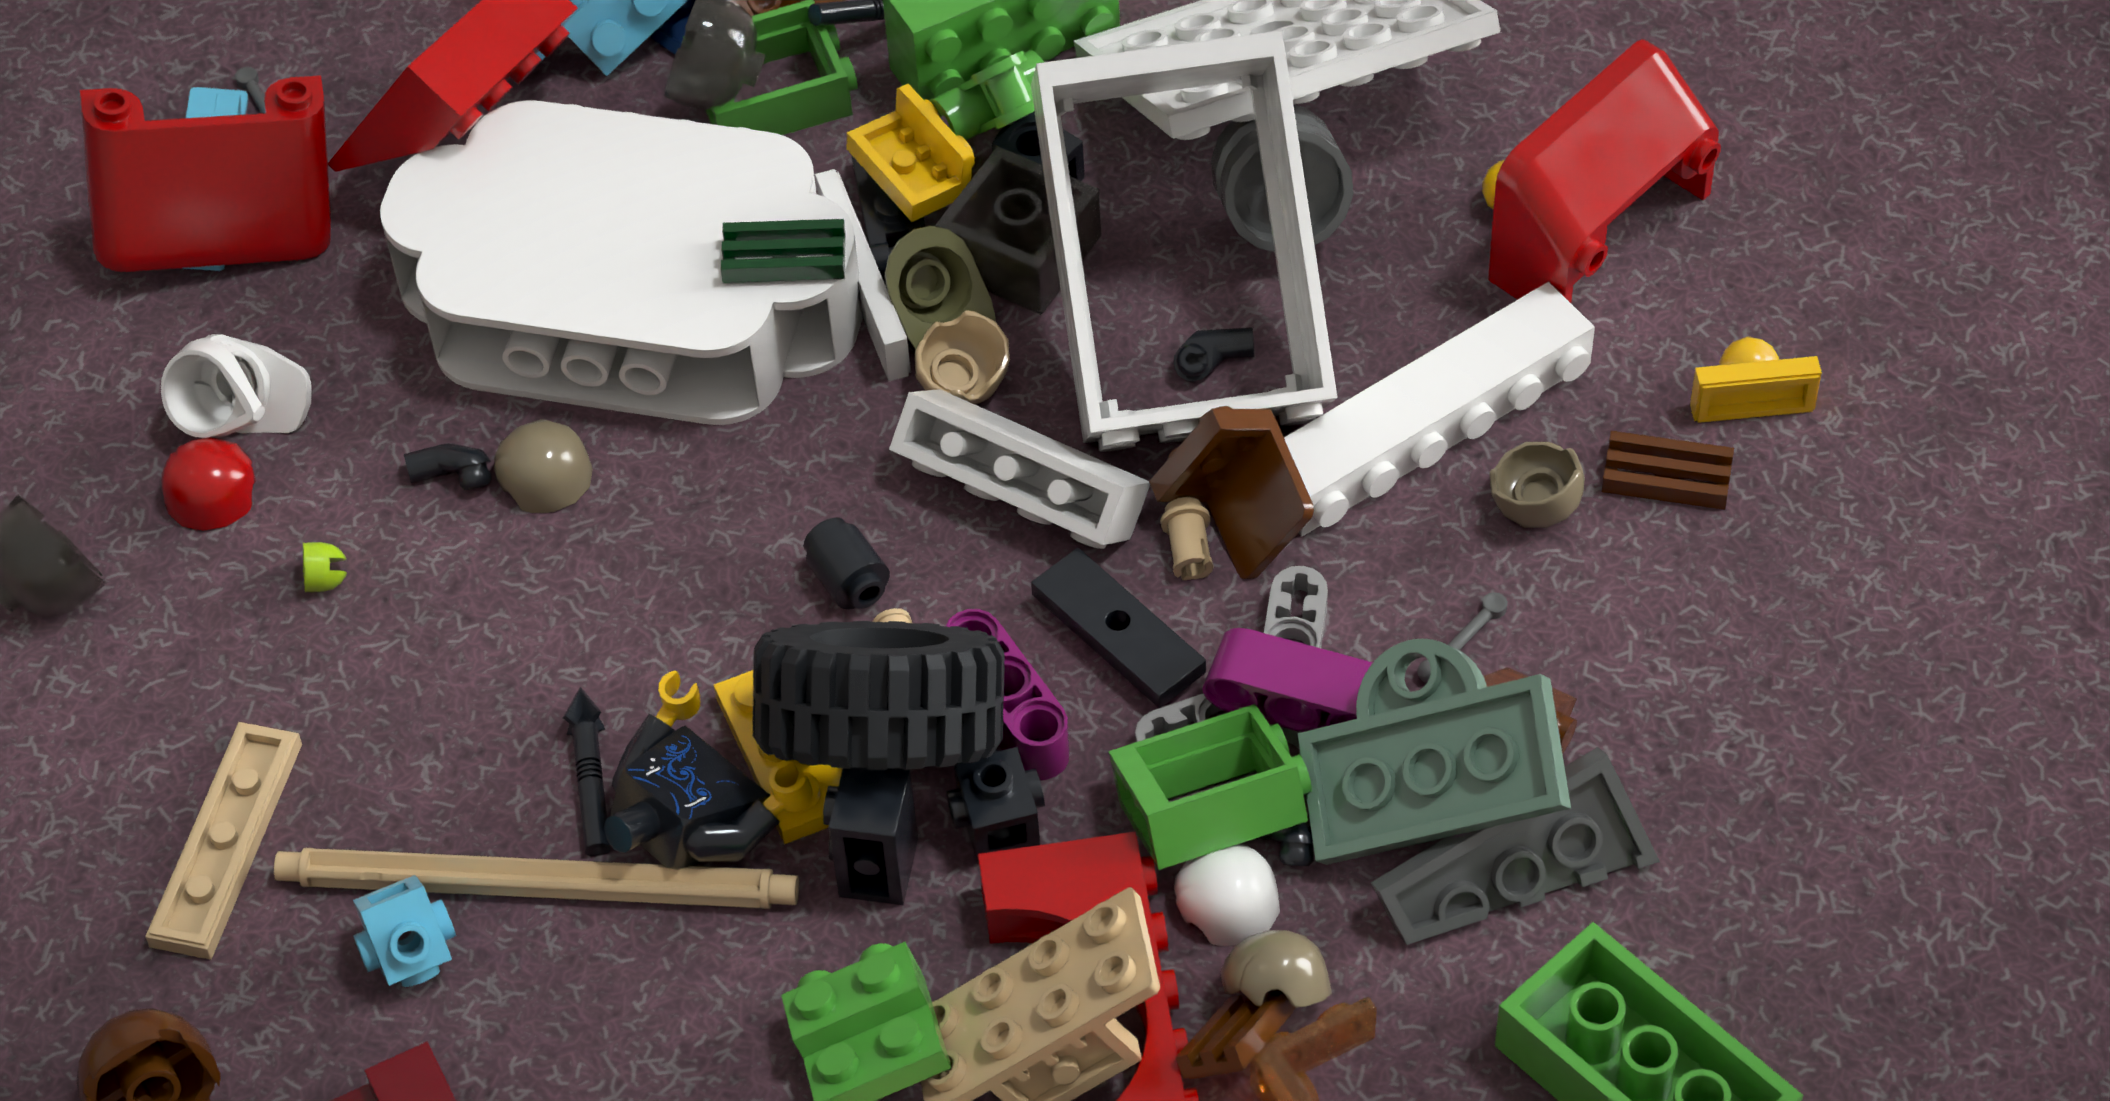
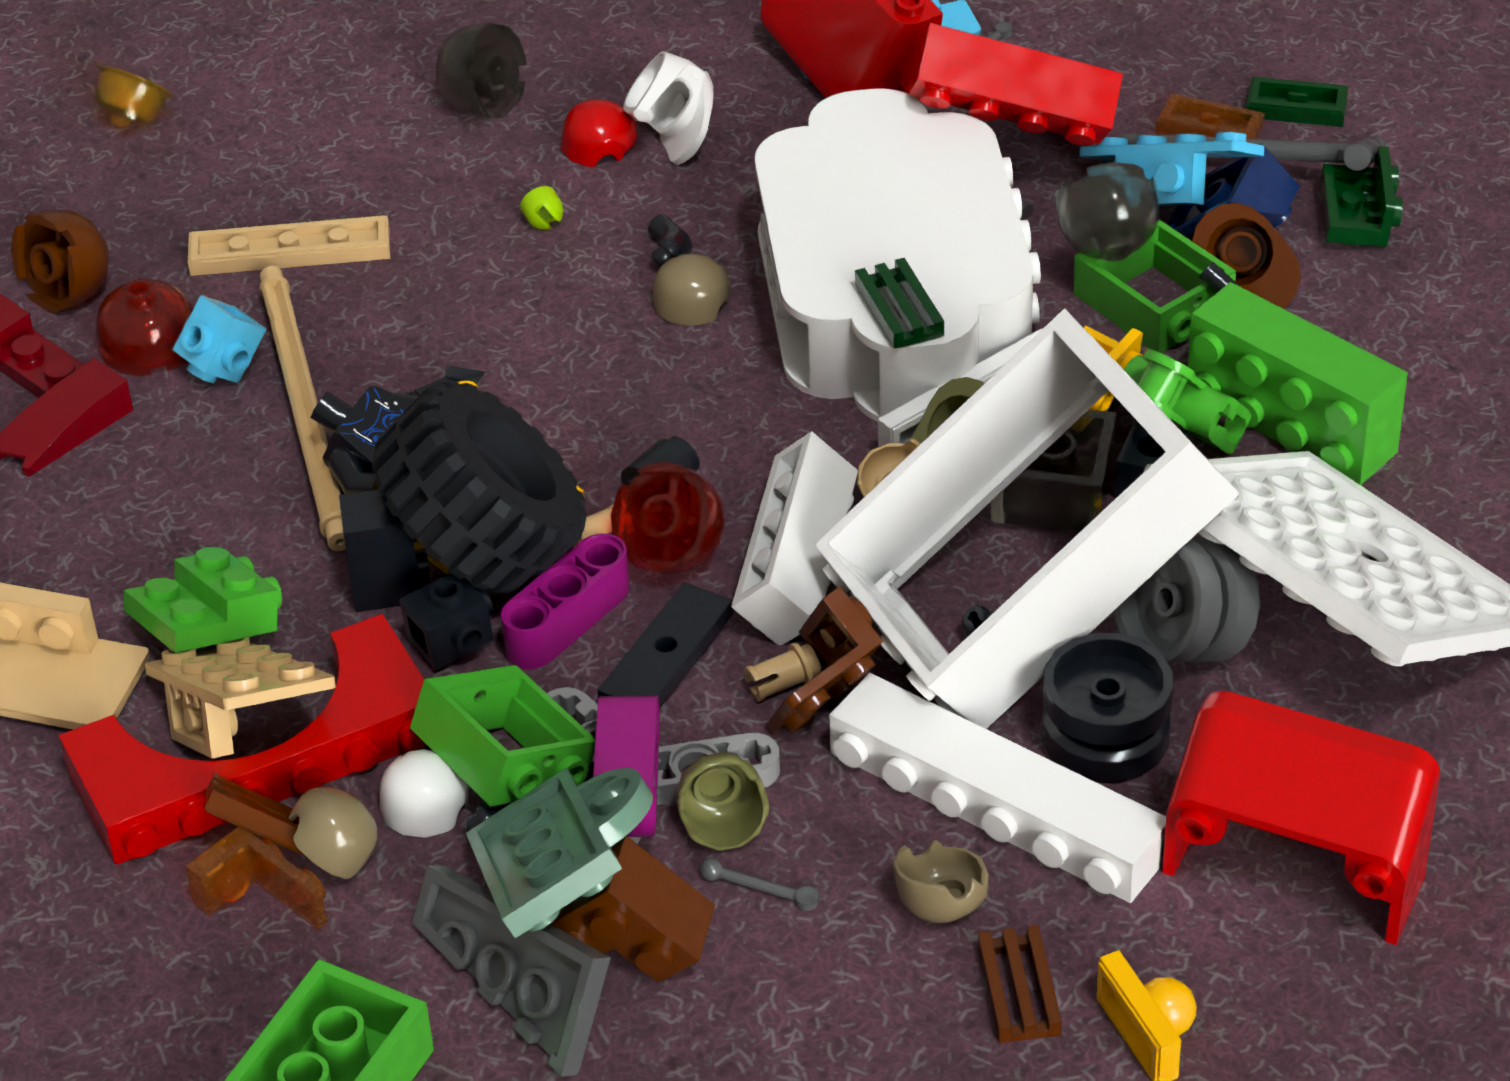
camera: 70 degrees right, 10 degrees down
none -> clear red cylinder [96,279,194,376]
none -> clear red cylinder [611,461,725,575]
none -> olive hair [675,752,769,851]
none -> black wheel [1042,632,1173,782]

